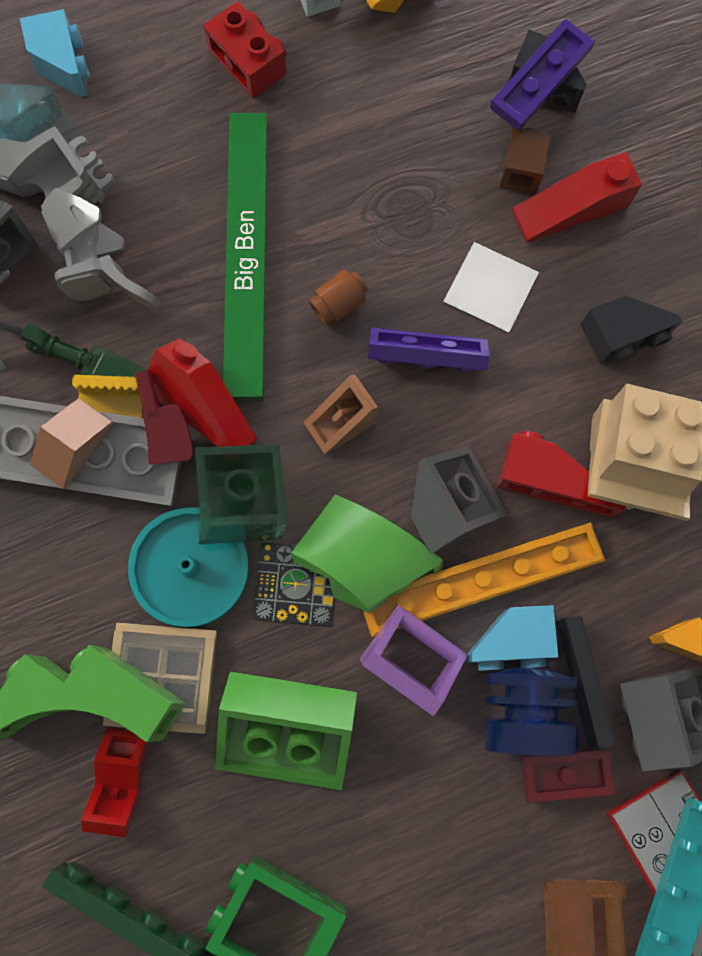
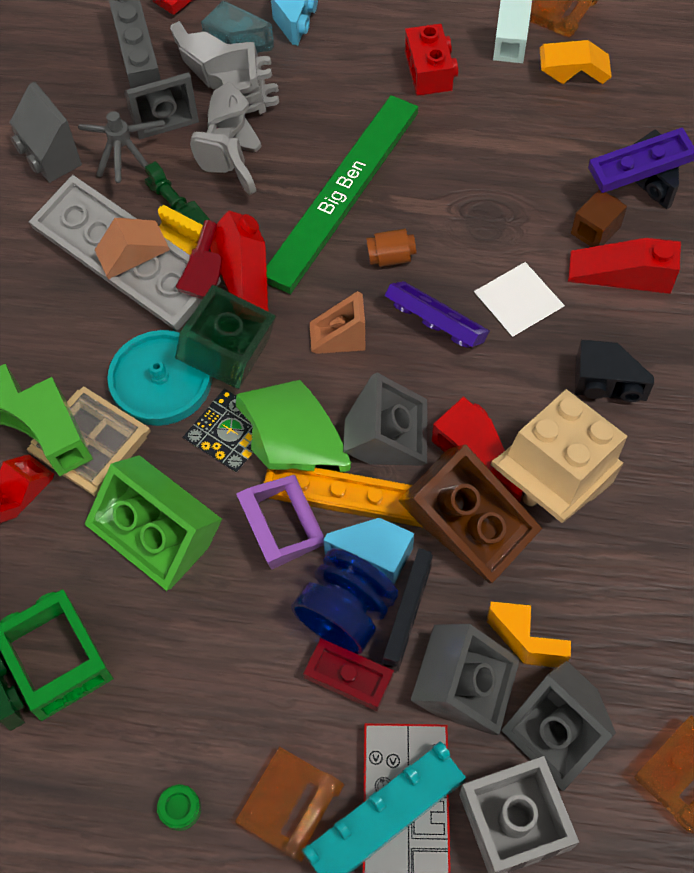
camera: 35 degrees right, 15 degrees down
none -> reddish brown slope [398,444,543,583]

